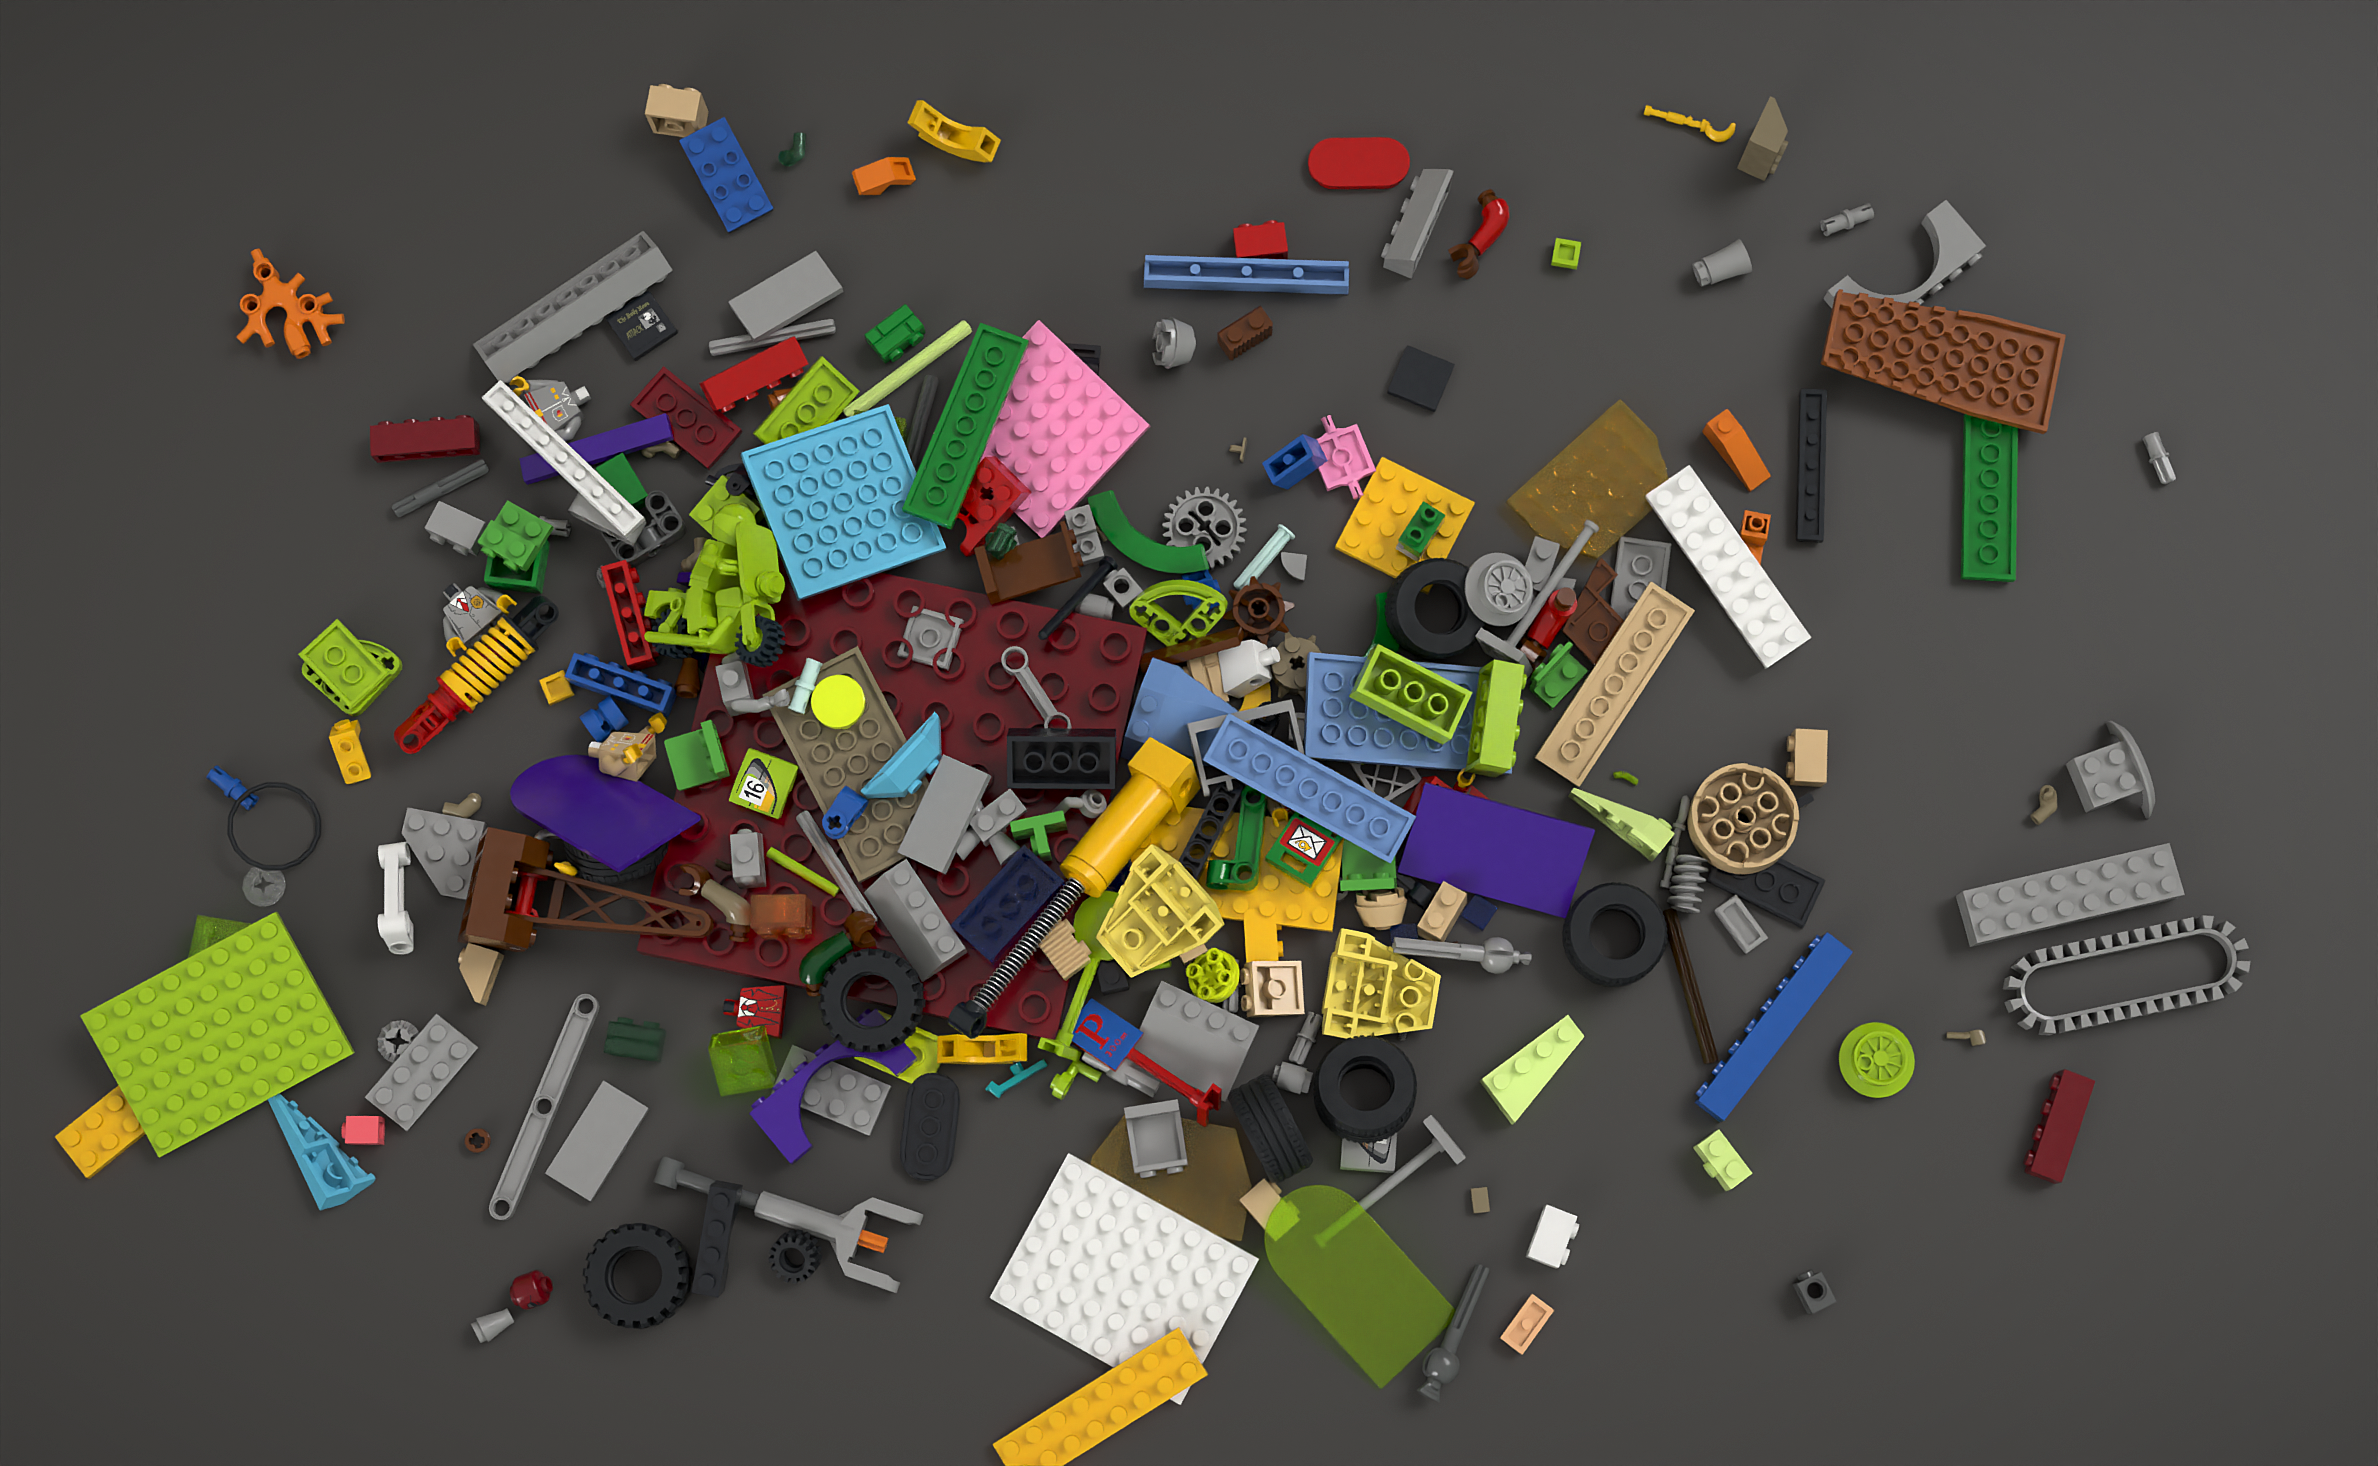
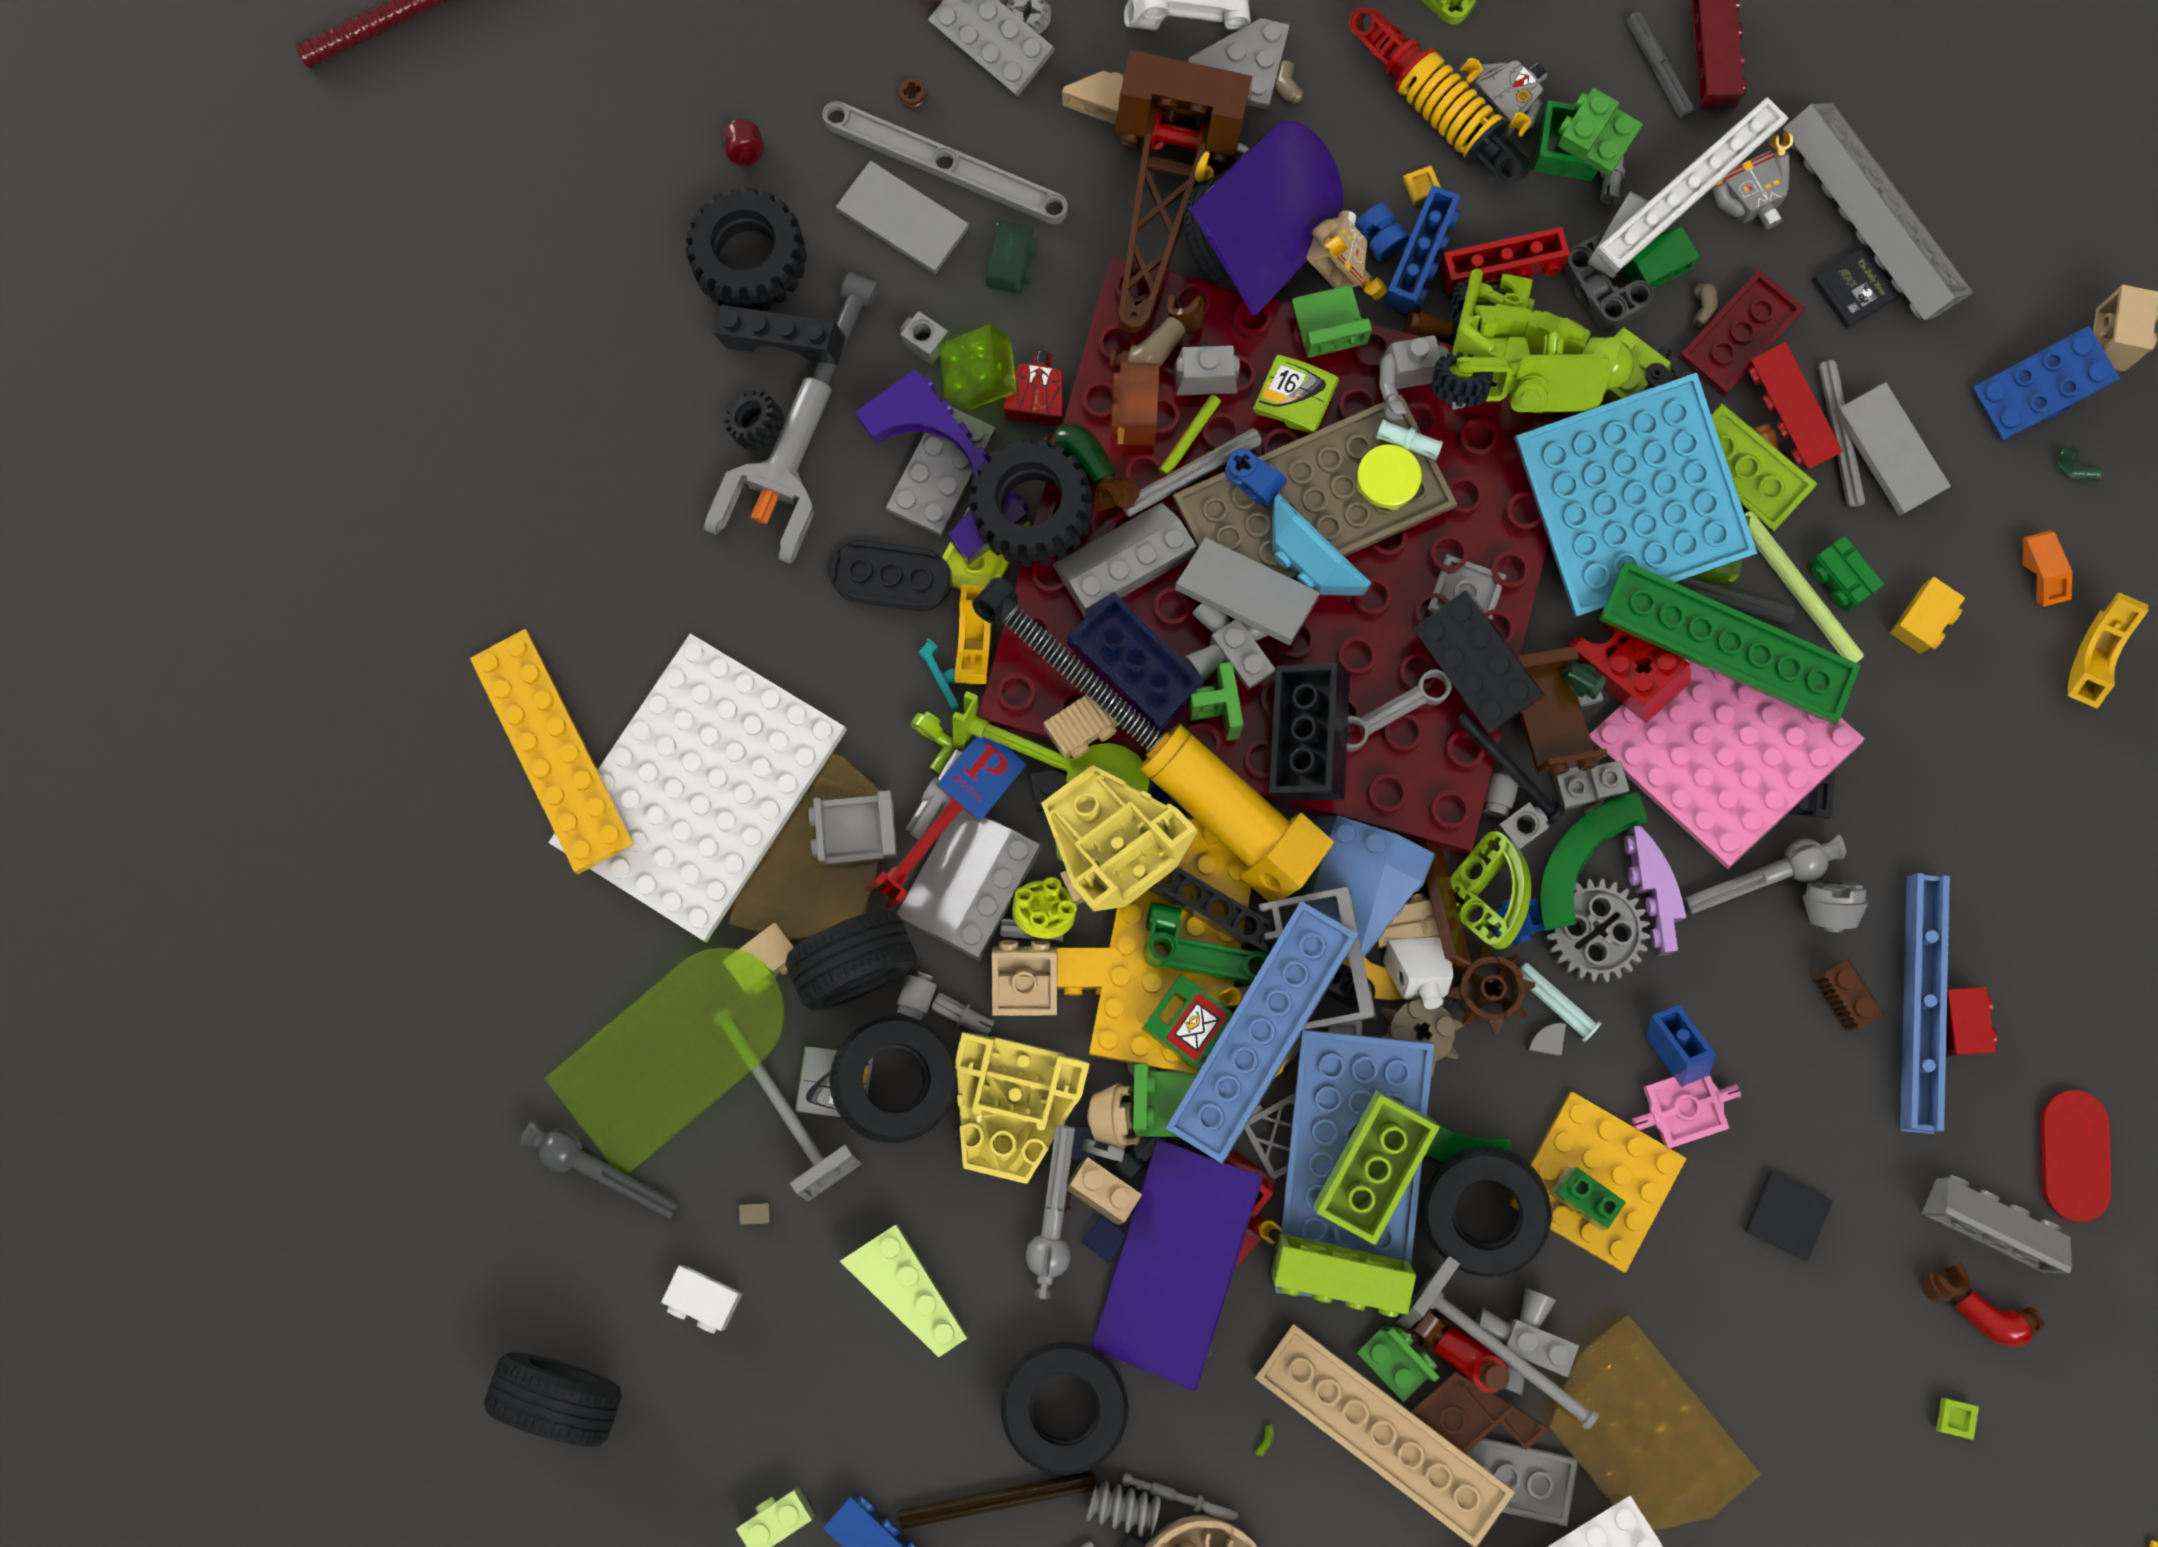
camera: 90 degrees right, 0 degrees up
light grey brick [425,501,488,556] -> none
light grey cone [471,1308,514,1343] -> none
dark purple tile [519,413,674,485] -> none
light grey plate [1052,789,1107,818] -> none
dark tan piece [1229,437,1247,463] -> none
light grey wheel [1465,553,1533,626] -> none
light nougat plate [1500,1294,1554,1355] -> none
yellowish green wedge [1568,788,1675,862] -> none
none -> black tyre [484,1352,622,1447]
none -> light grey brick [900,311,950,366]
none -> light grey tile [1081,1139,1125,1162]
none -> black brick [1413,590,1546,733]
none -> lavender slope [1624,826,1686,956]
none -> light grey piece [1684,834,1847,914]
none -> yellow brick [1890,576,1965,654]

